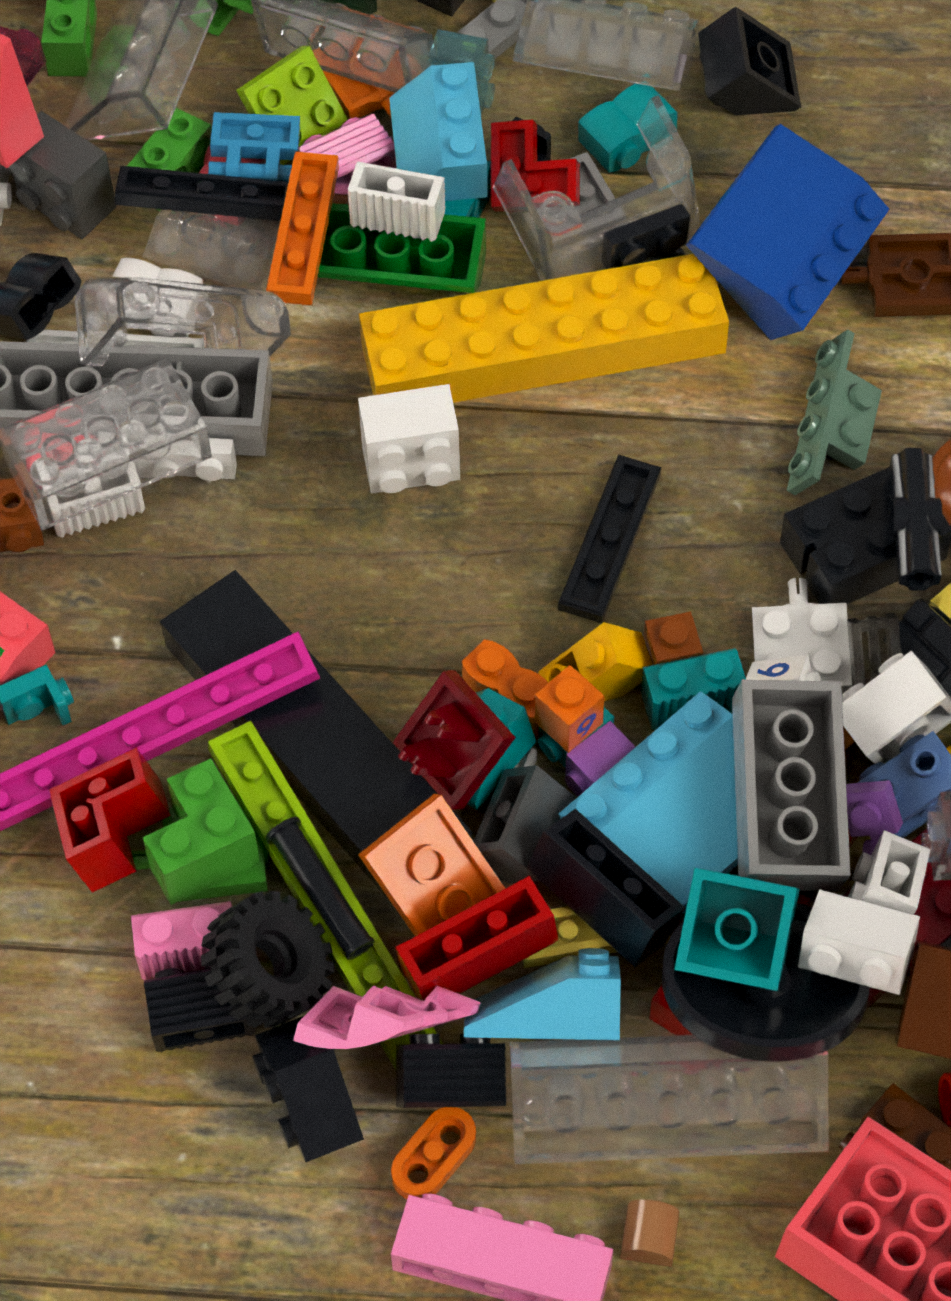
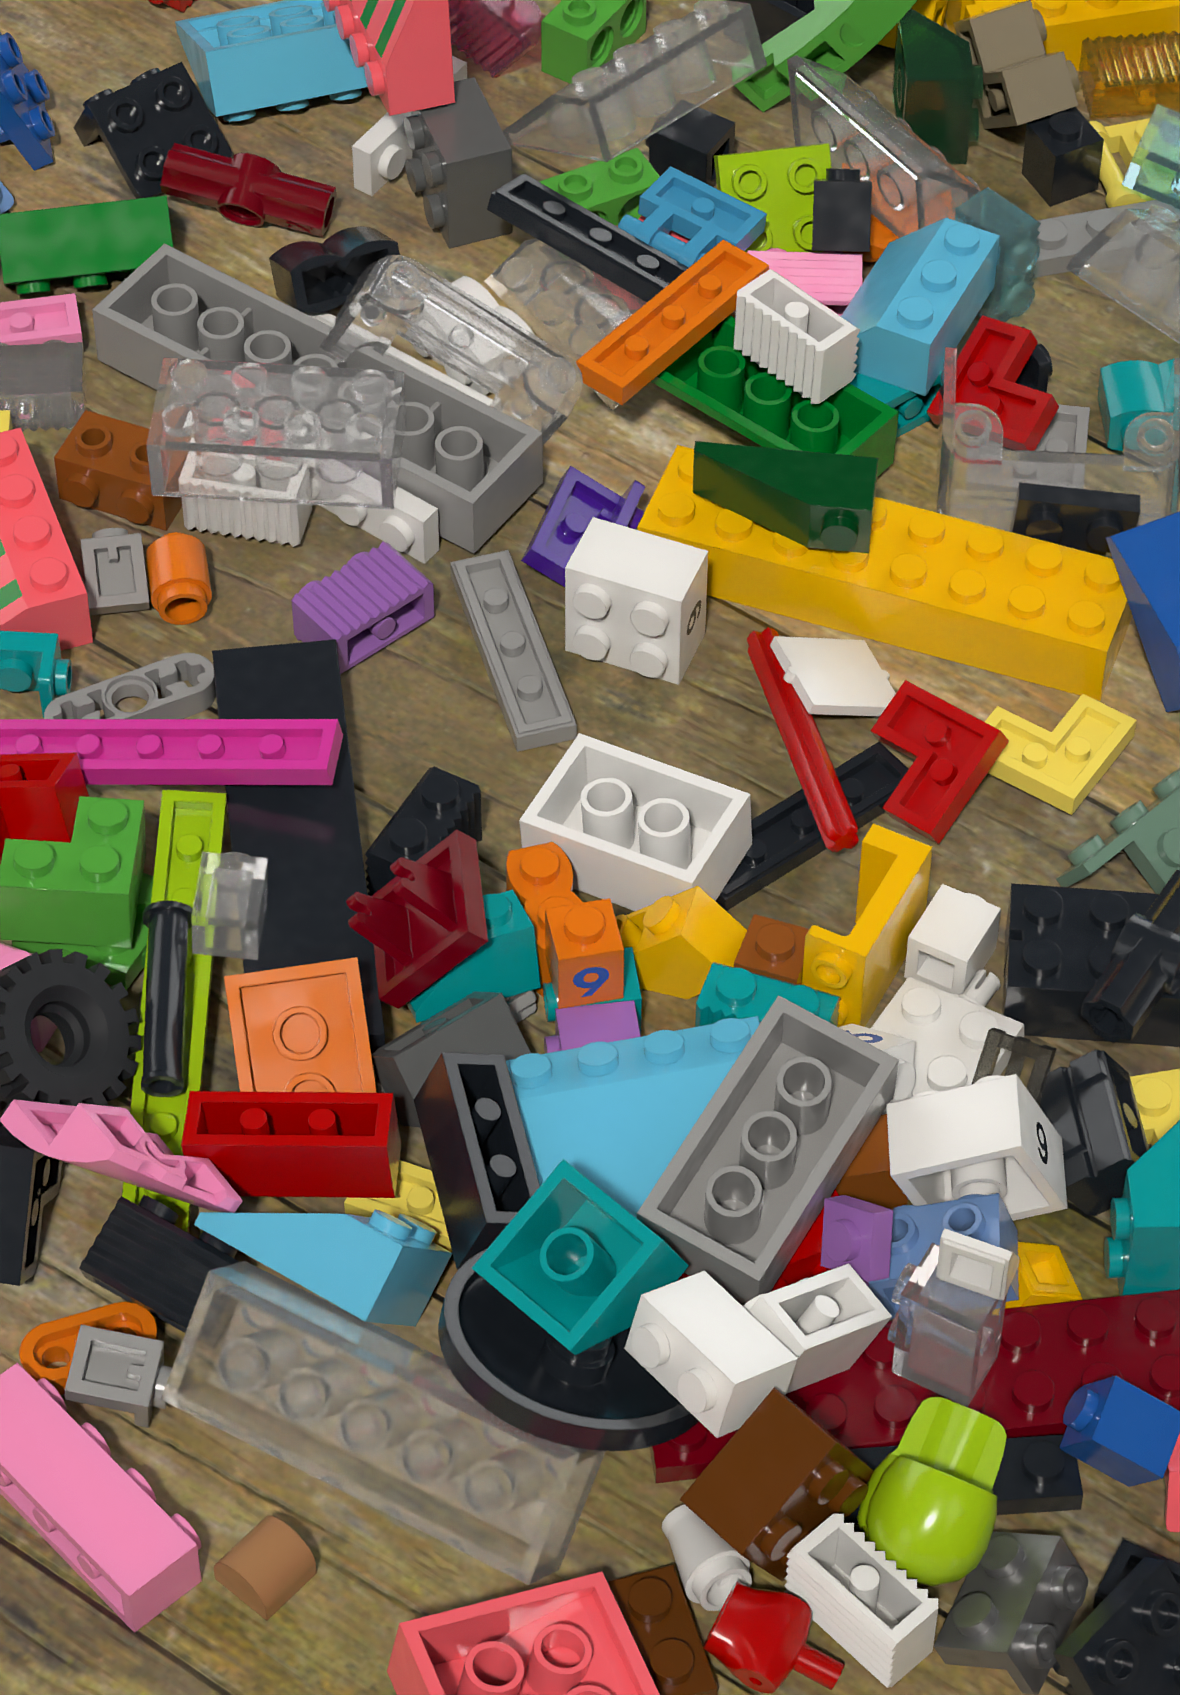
camera: 30 degrees right, 10 degrees down
none -> light grey beam [44,653,216,719]
none -> light grey bracket [64,1325,174,1428]
none -> light grey bracket [80,528,150,615]
none -> orange brick [146,532,212,625]
none -> clear brick [192,851,268,960]
none -> medium lavender brick [291,541,434,674]
none -> black brick [364,766,482,896]
none -> light grey tile [450,550,577,752]
none -> white brick [519,733,752,911]
none -> dark purple bracket [521,466,645,587]
none -> black brick [645,99,736,187]
none -> white cone [662,1505,752,1611]
none -> dark green slope [693,441,878,553]
none -> red axle [747,627,859,853]
none -> white piece [770,636,896,716]
none -> yellow panel [802,823,933,1027]
none -> black brick [812,168,872,252]
none -> red plate [870,680,1009,844]
none -> white brick [904,884,1001,995]
none -> light yellow plate [984,694,1137,815]

